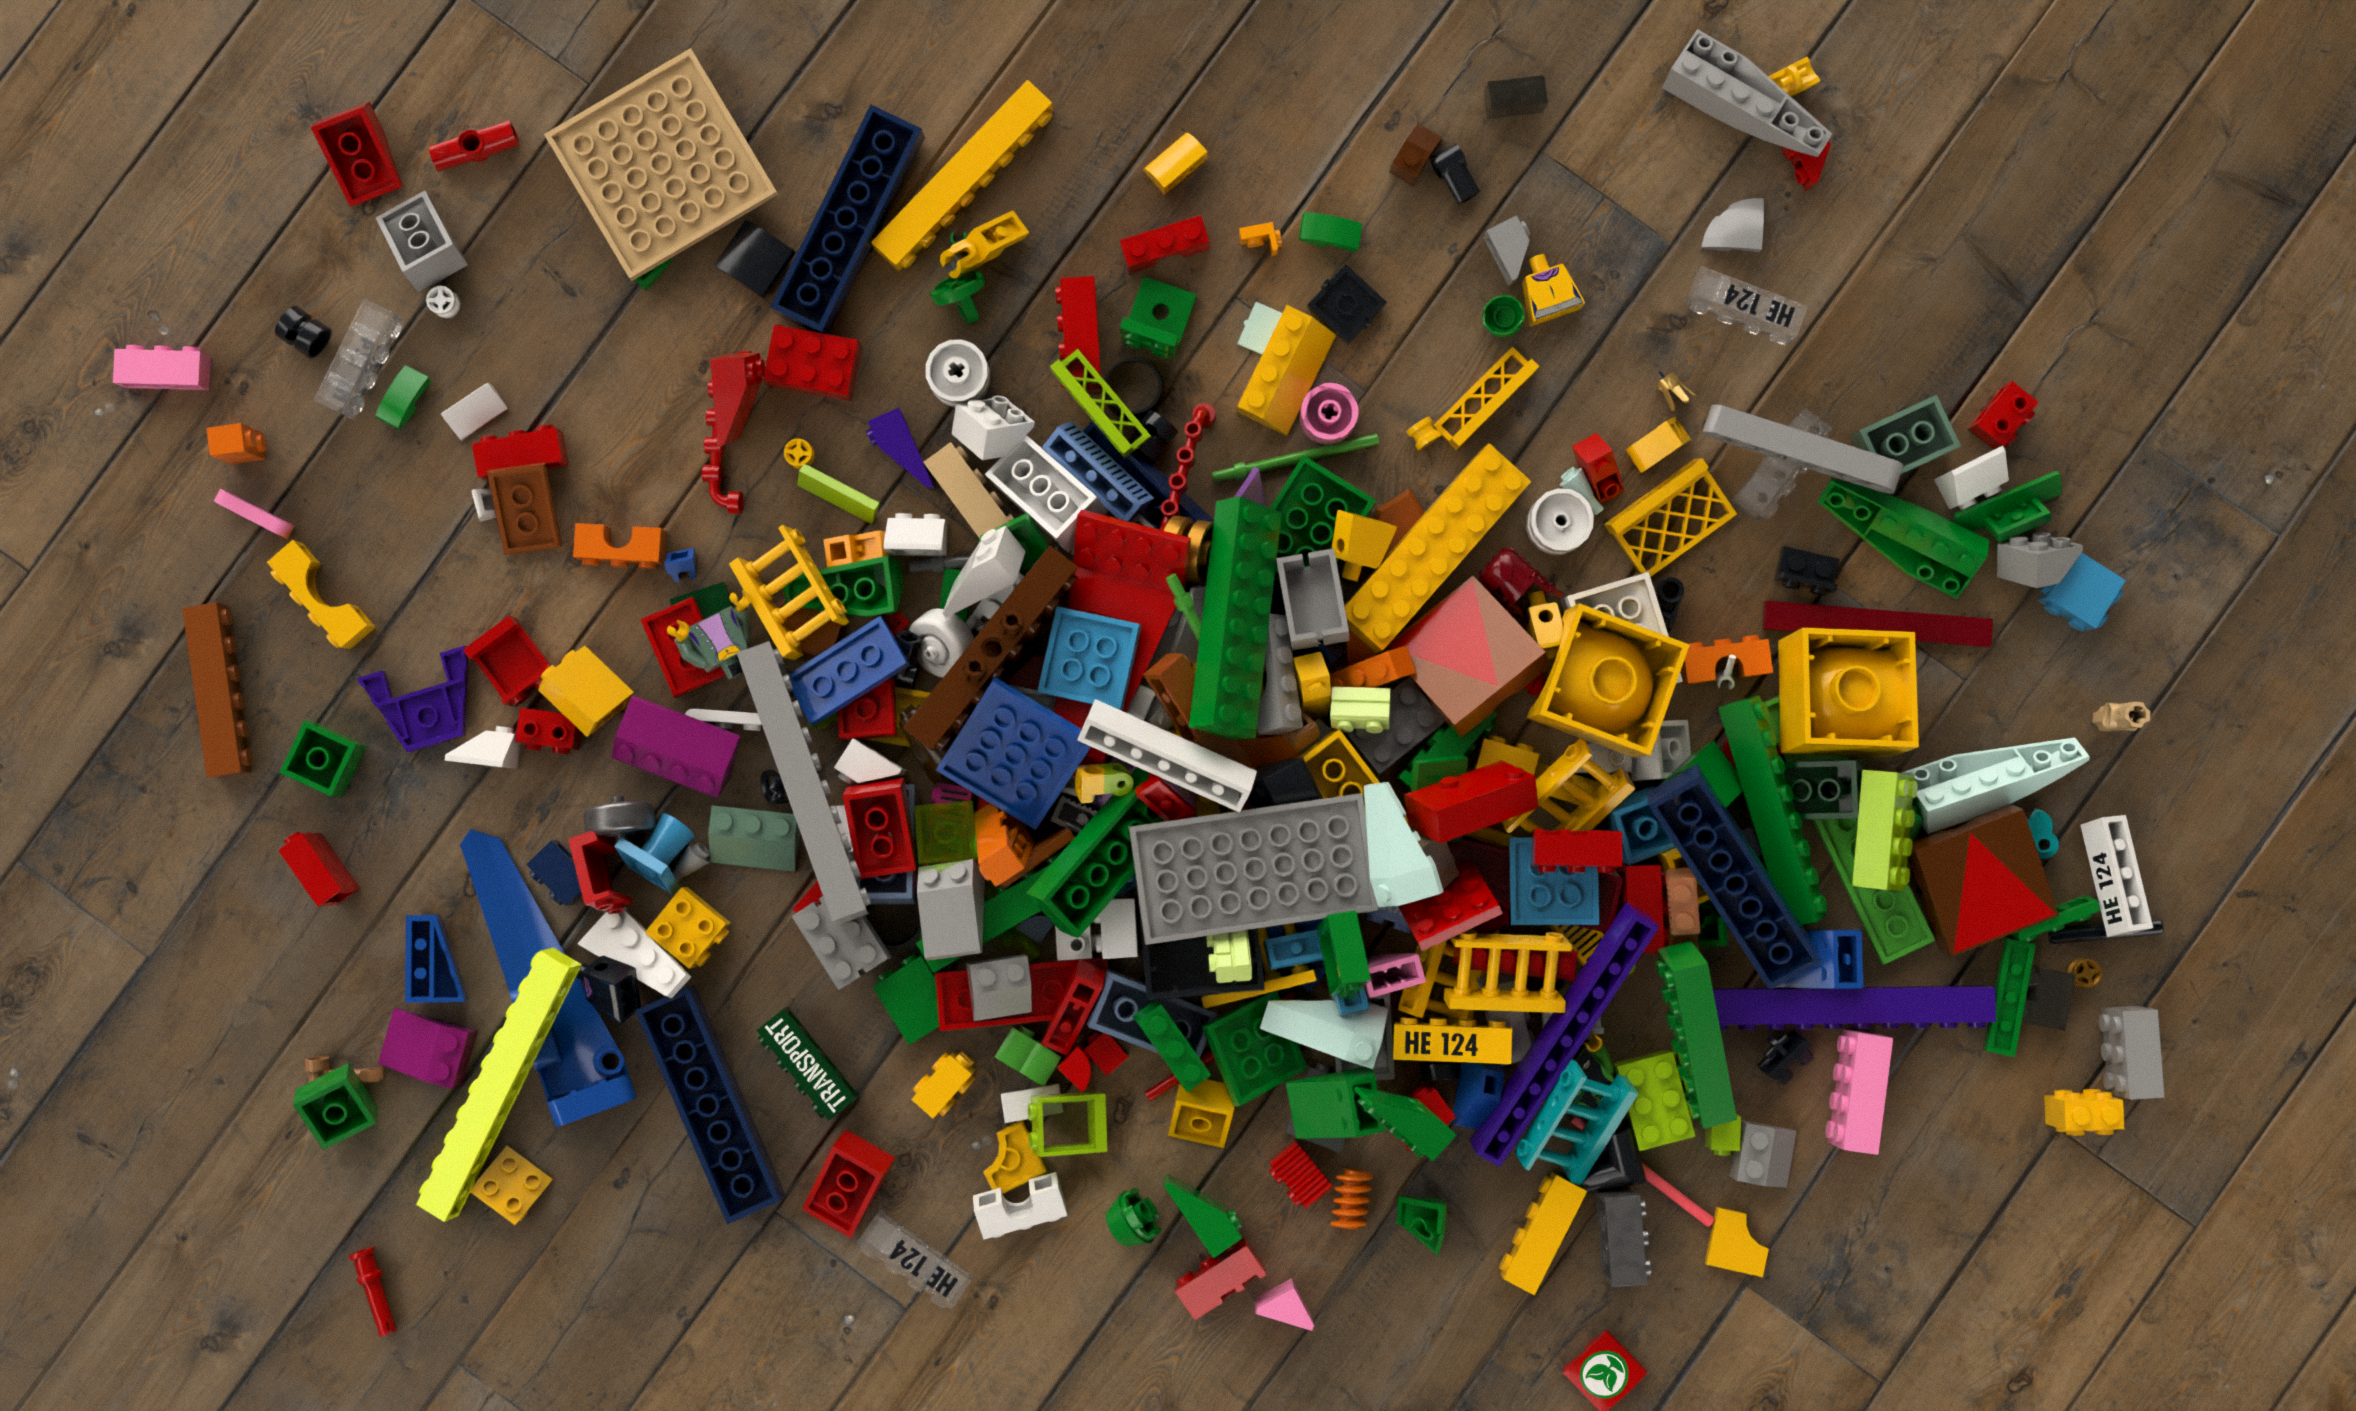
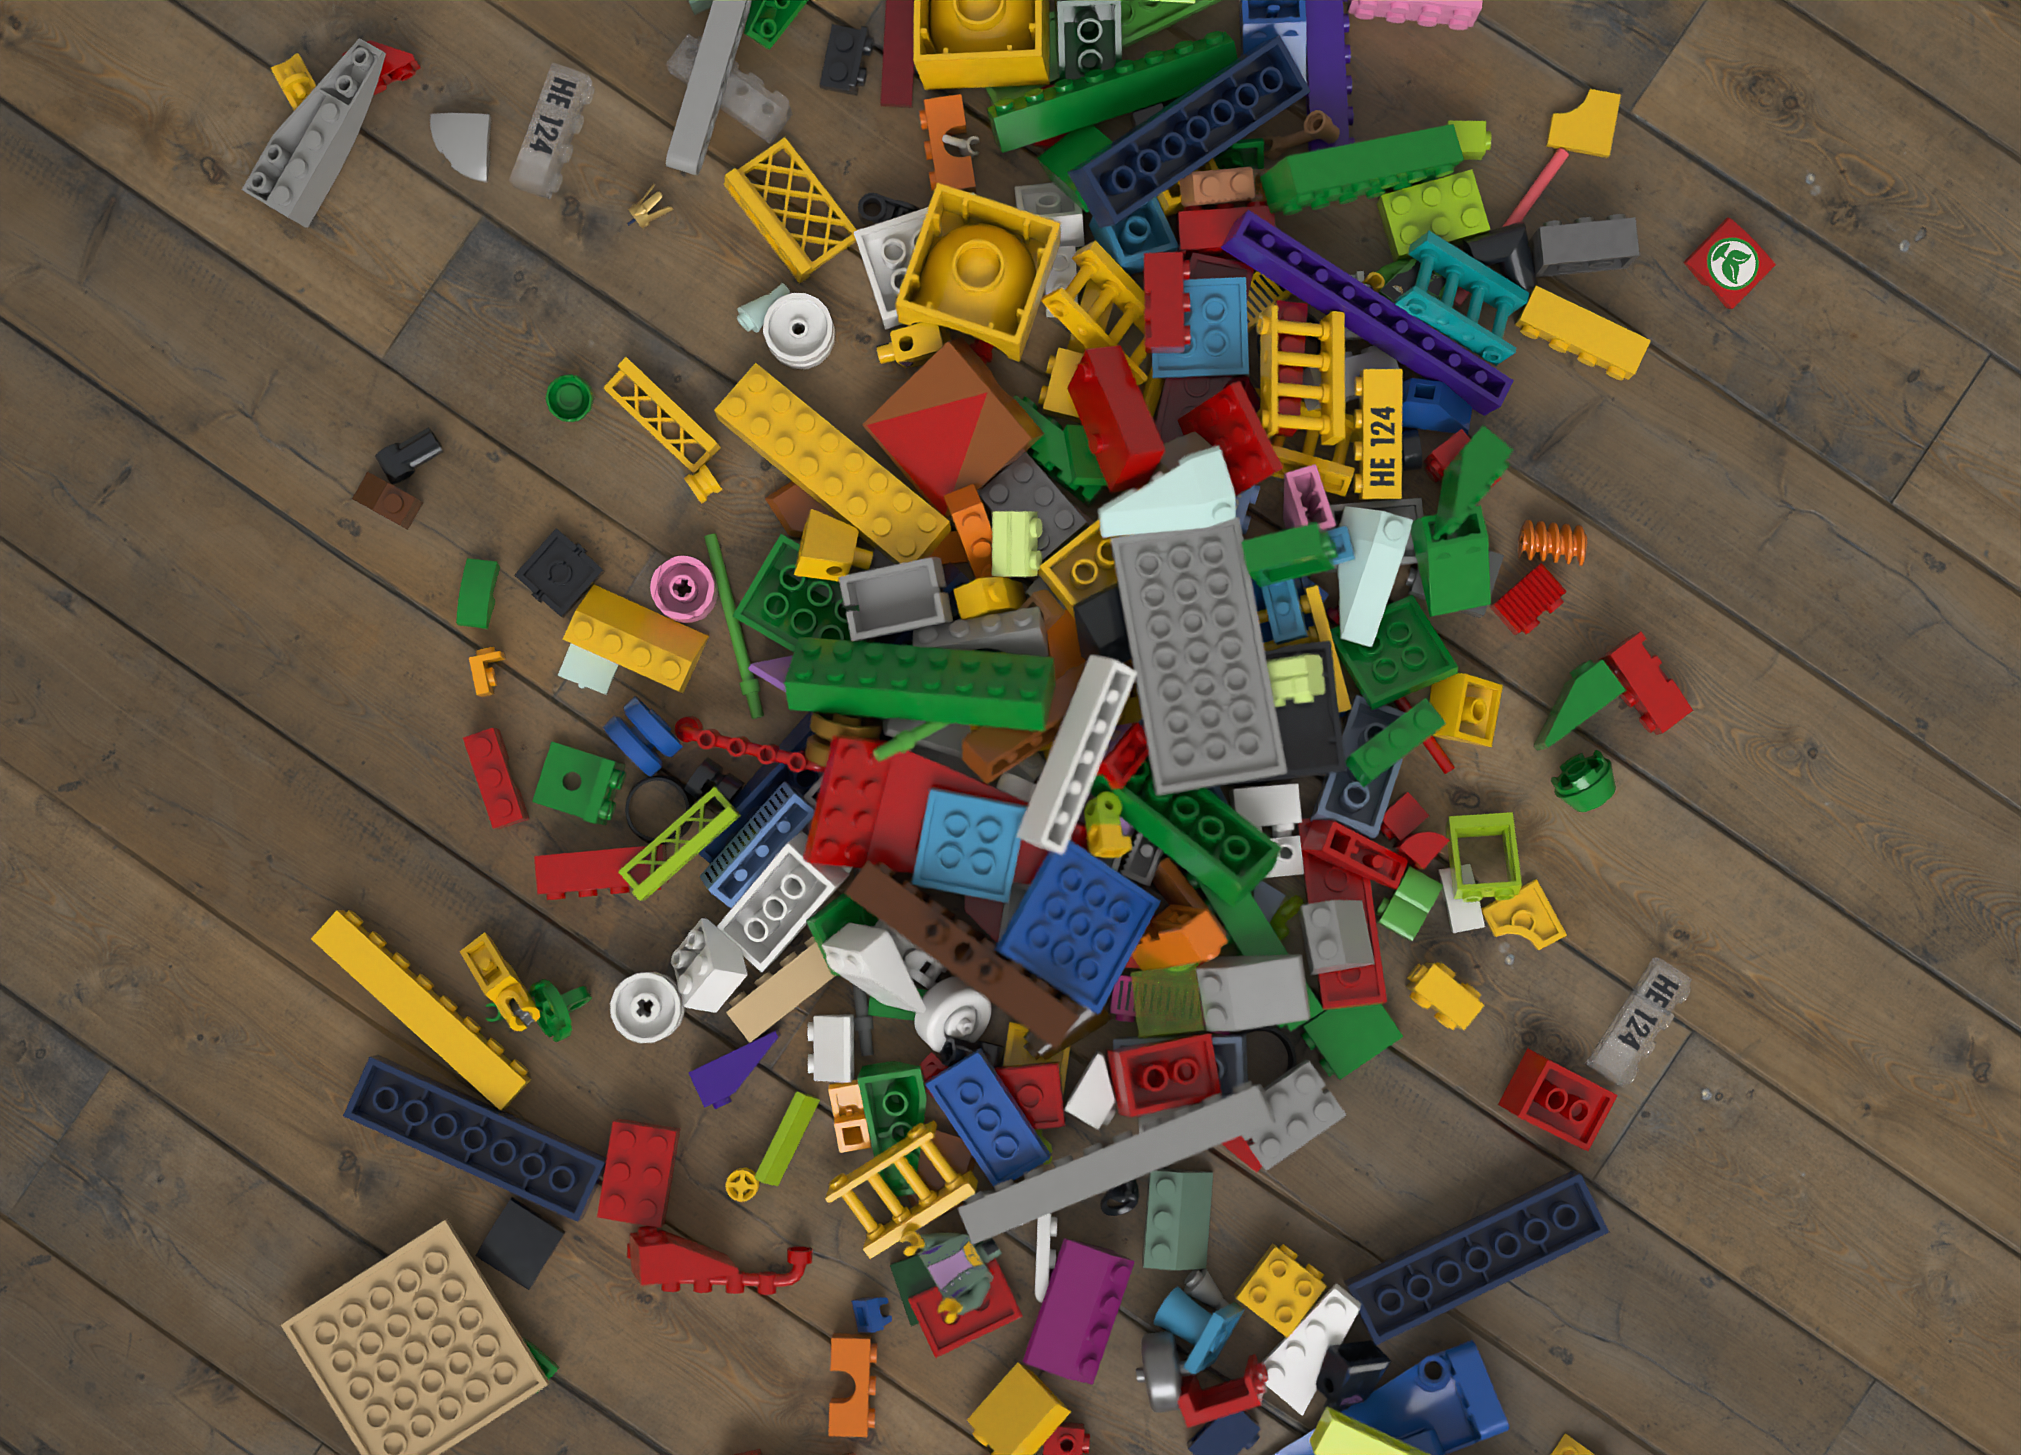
camera: 85 degrees left, 0 degrees up
dark green brick [756,1007,859,1121] -> none
white arch [973,1172,1067,1239] -> none
yellow brick [1143,133,1208,195] -> none
bright pink slope [1254,1278,1314,1331] -> none
green slope [1396,1196,1447,1256] -> none
dark red helmet [1477,547,1564,618] -> none
light grey slope [1483,215,1530,287] -> none
clear smoke brick [1484,75,1548,119] -> none
yellow torso [1522,254,1585,327] -> none
red slope [1572,433,1625,504] -> none
yellow tile [1625,416,1692,473] -> none
light grey slope [1729,1120,1797,1188] -> none
black hips [1757,1030,1814,1085] -> none
none -> blue wheel [603,696,684,777]
none -> medium nougat brick [1263,110,1340,160]

